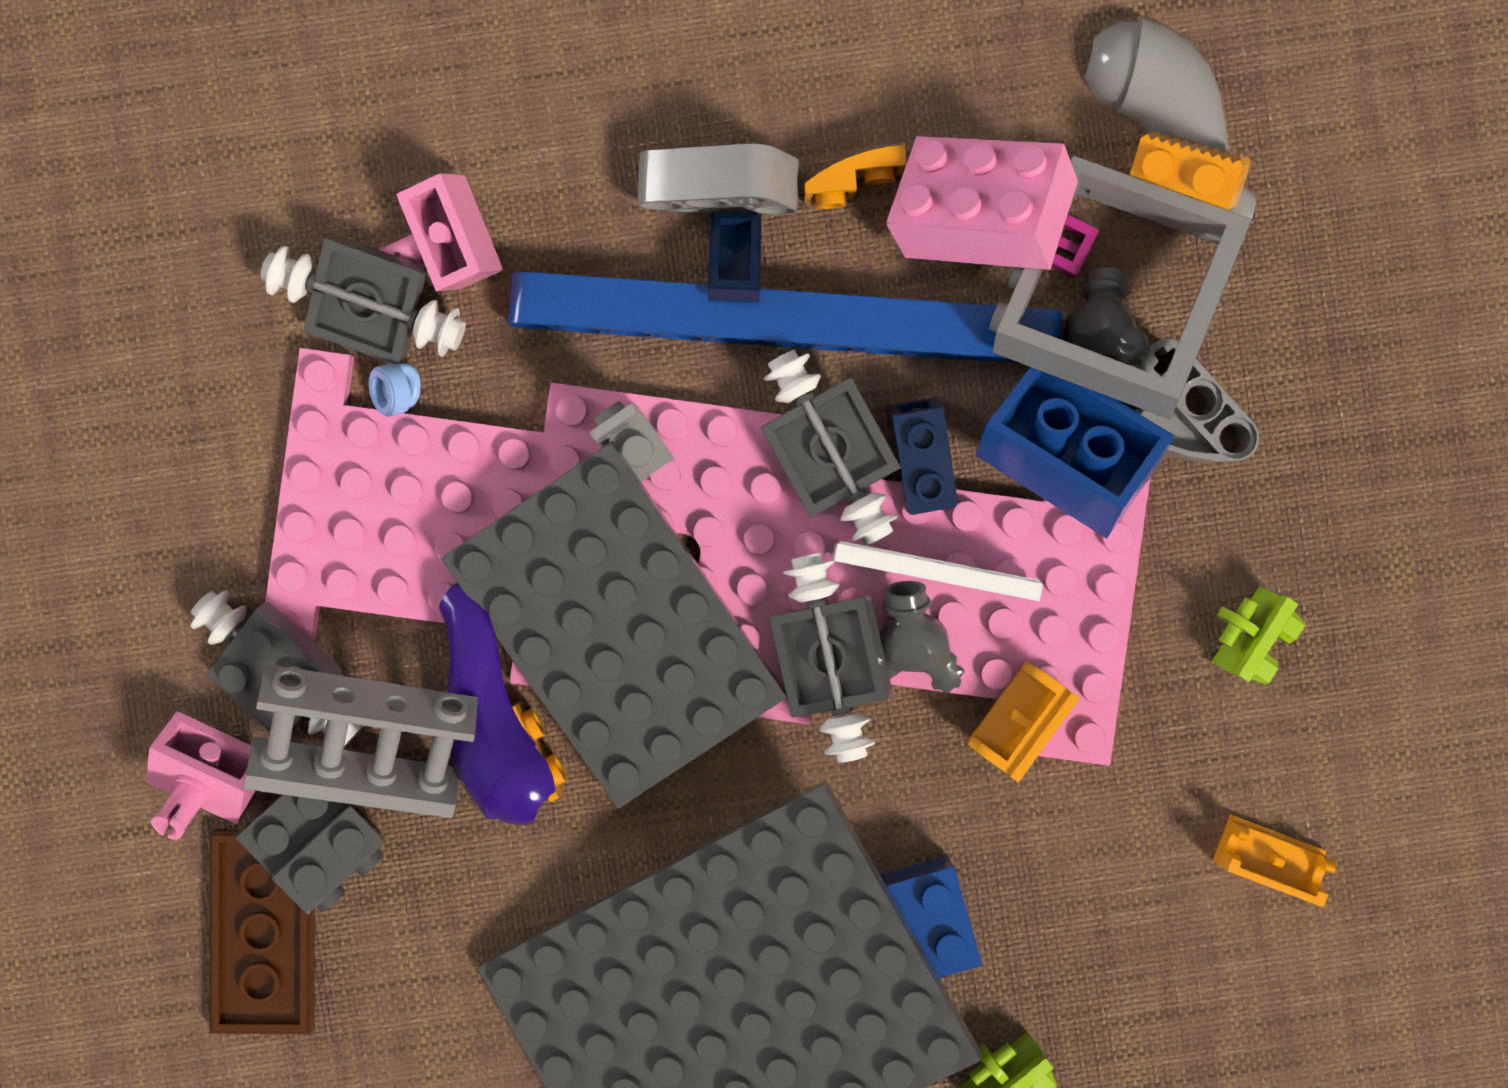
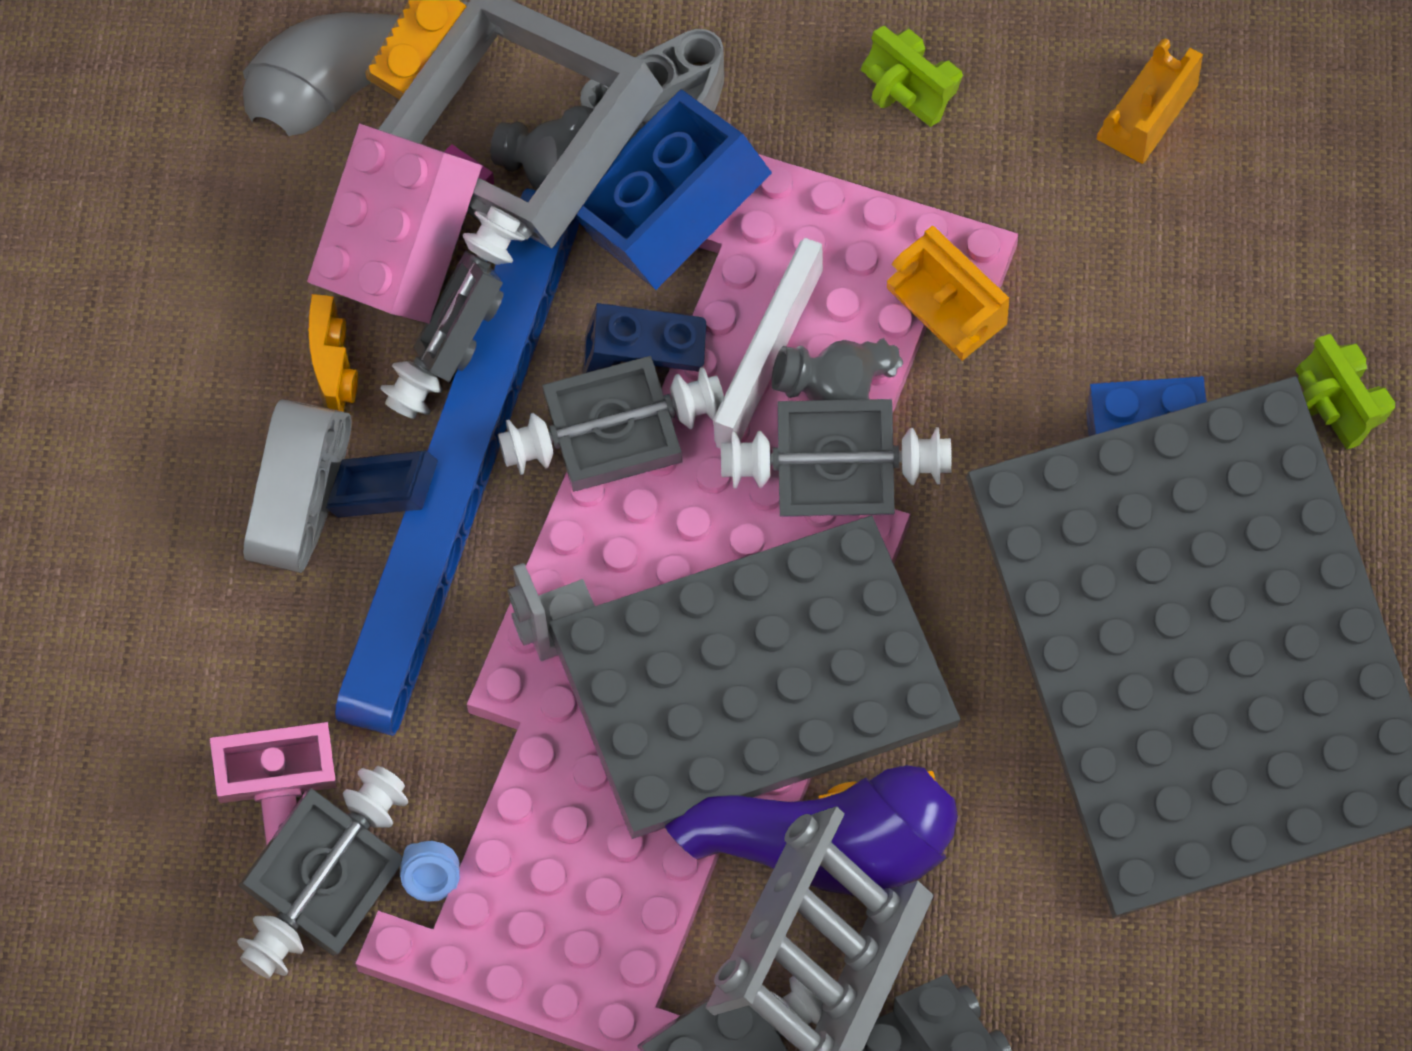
camera: 75 degrees left, 25 degrees down
none -> plate [380,206,525,419]

